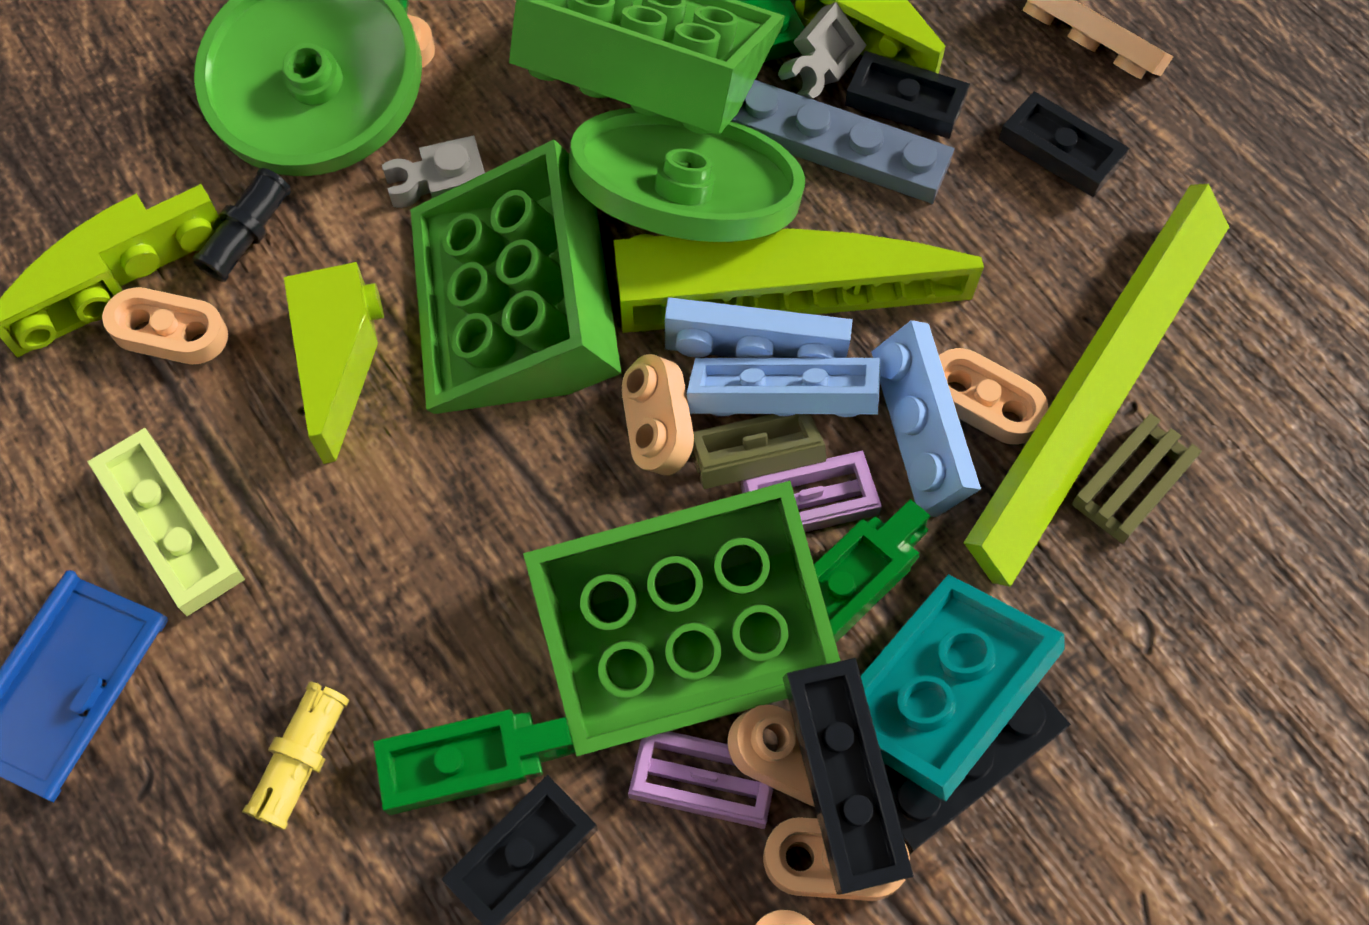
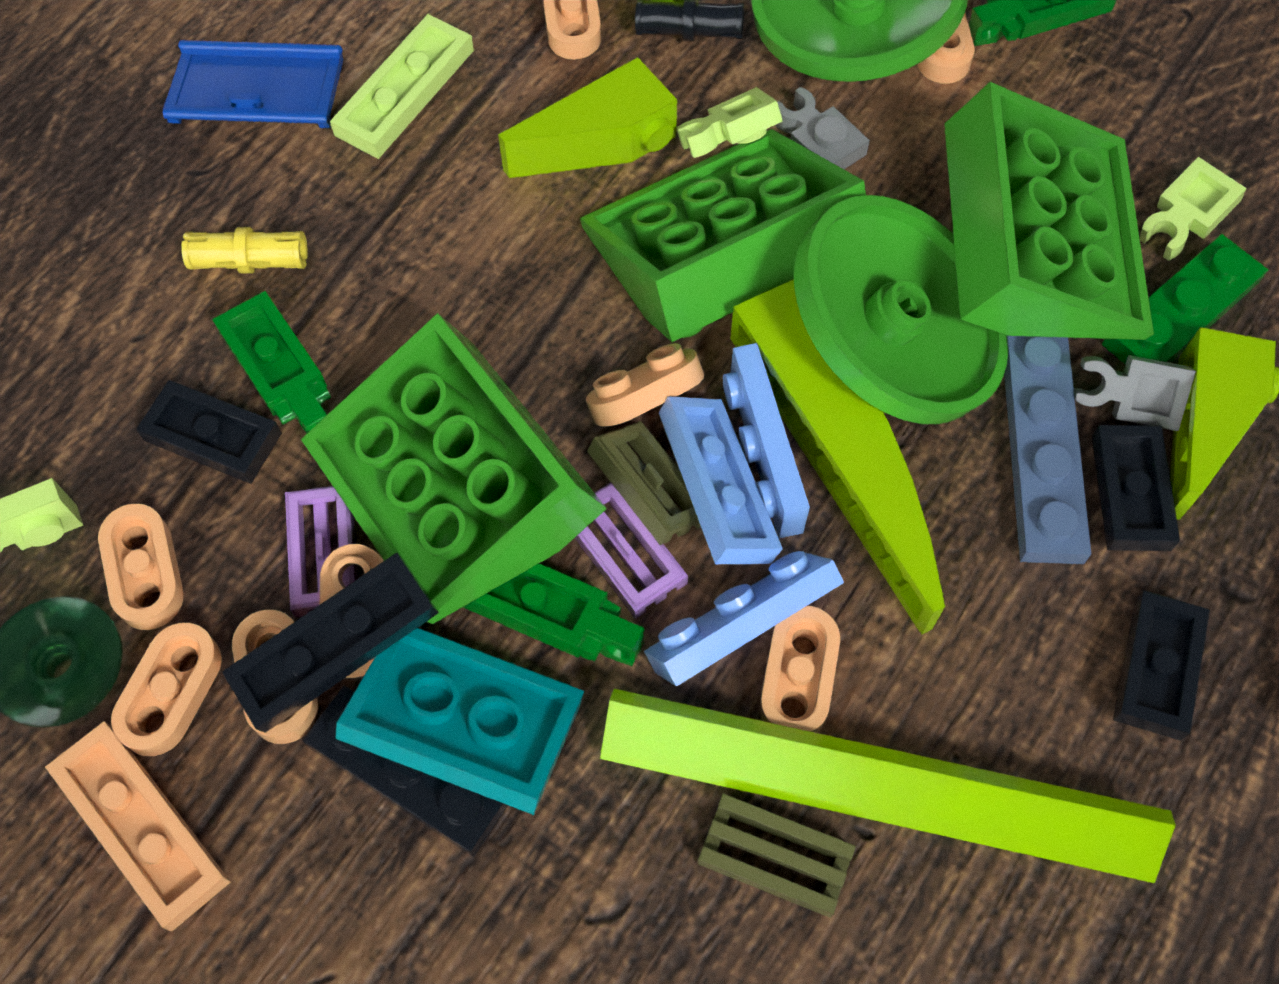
camera: 70 degrees right, 0 degrees up
none -> yellowish green plate [676,87,783,158]

